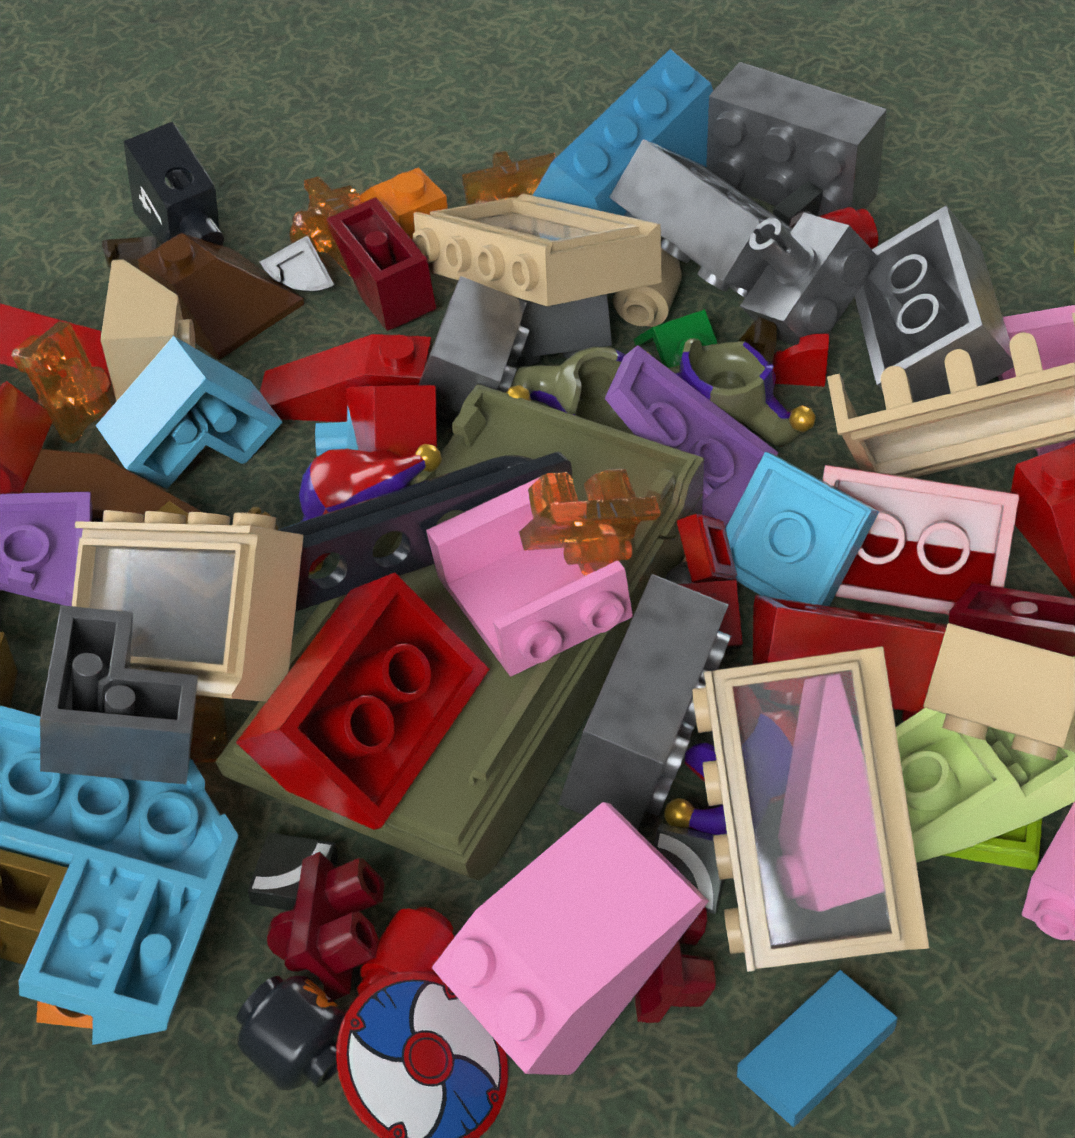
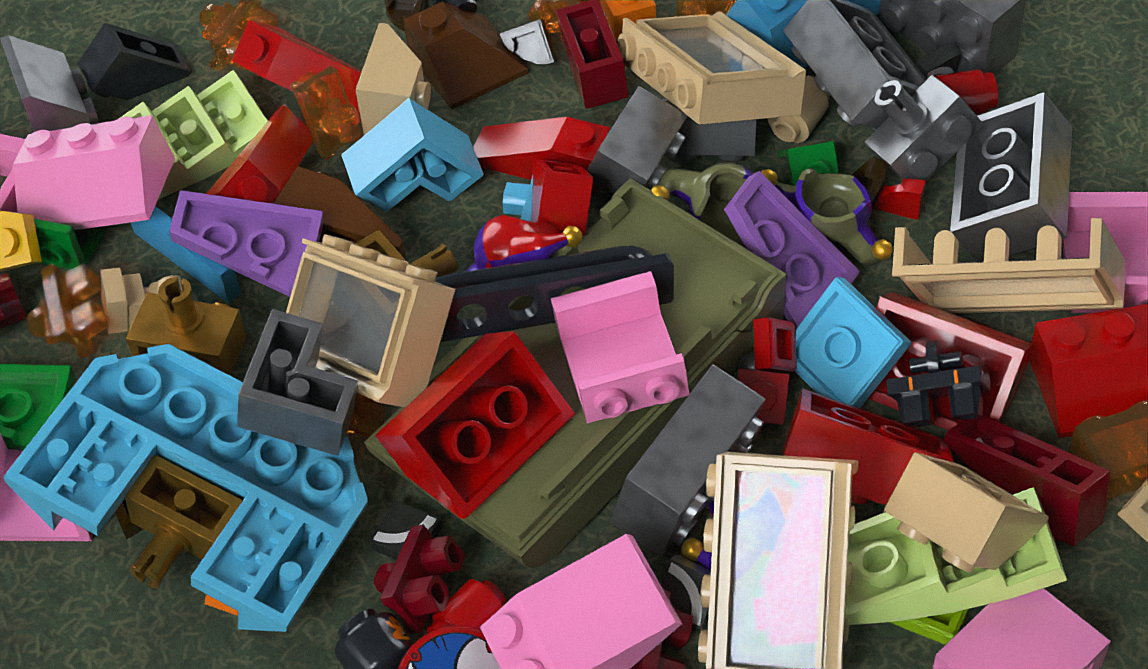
camera: 15 degrees right, 5 degrees up
clear orange hips [519,469,661,576] -> none
none -> black hips [886,340,991,428]

